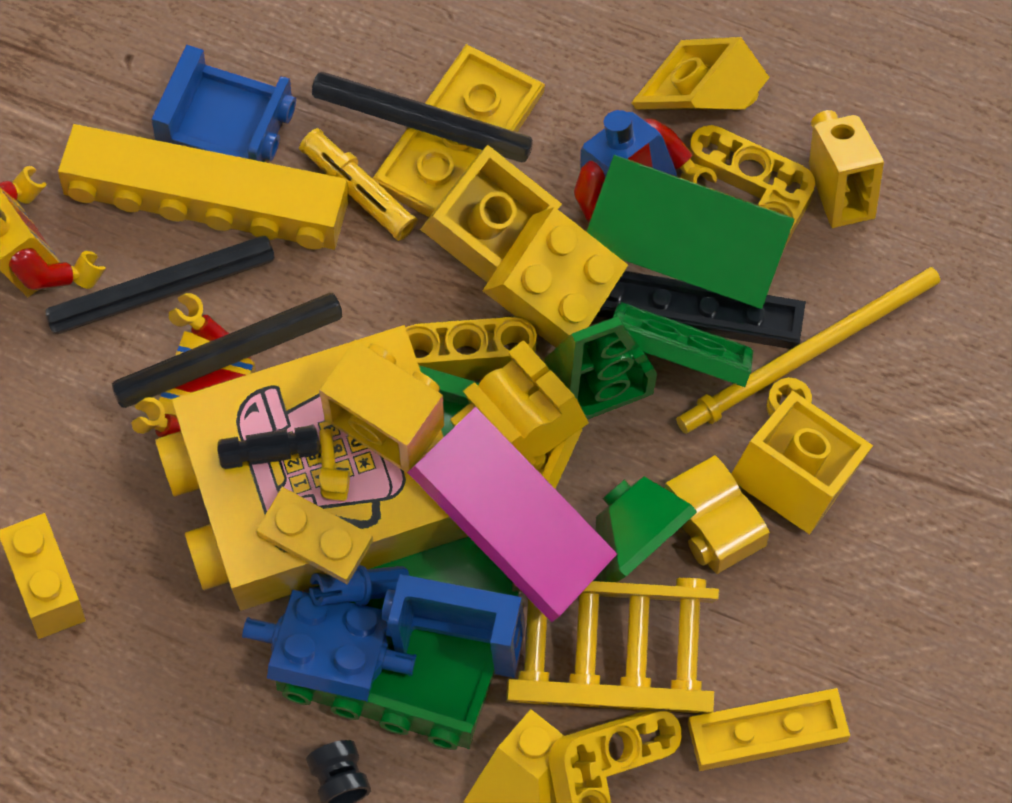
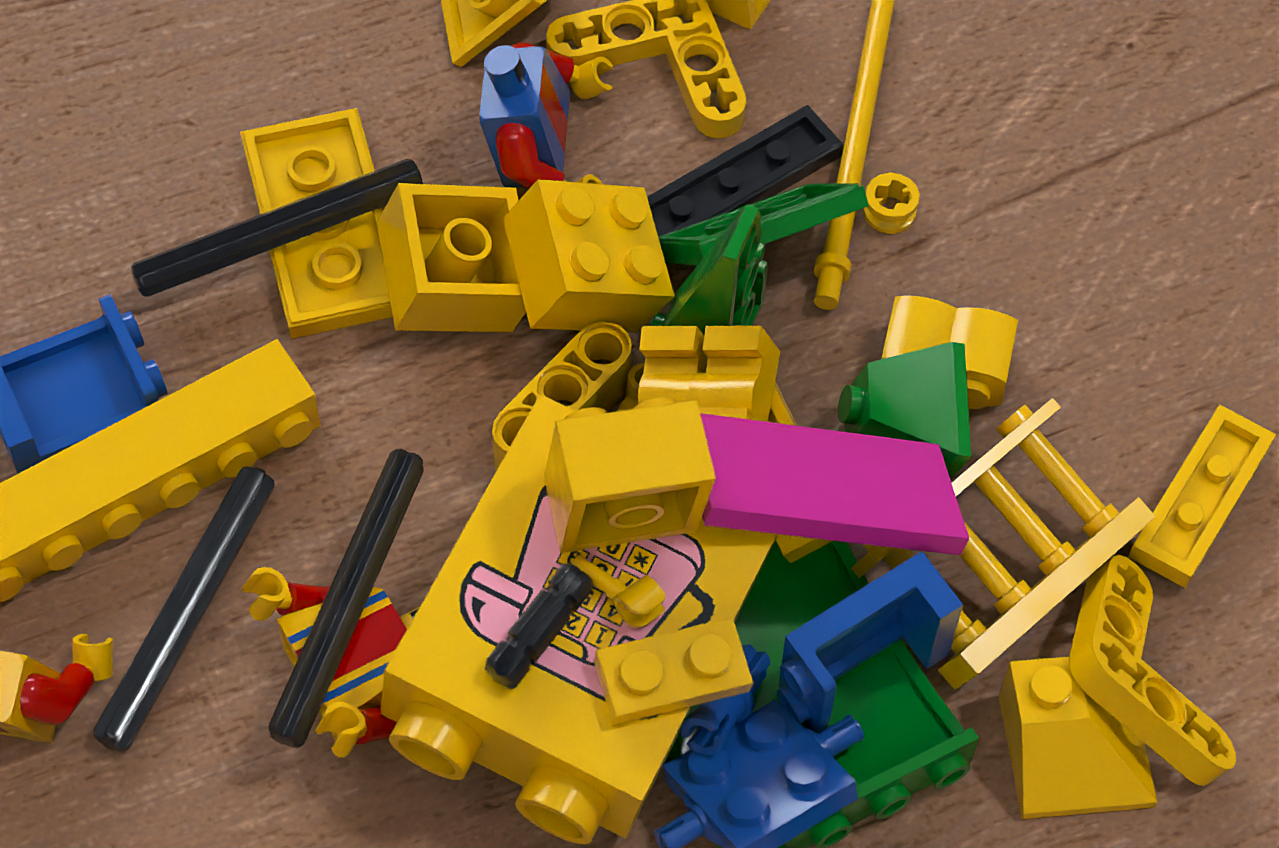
camera: 45 degrees left, 5 degrees down
yellow pin [299,128,418,241] -> none
green tile [586,154,795,309] -> none
yellow slope [731,391,873,535] -> none

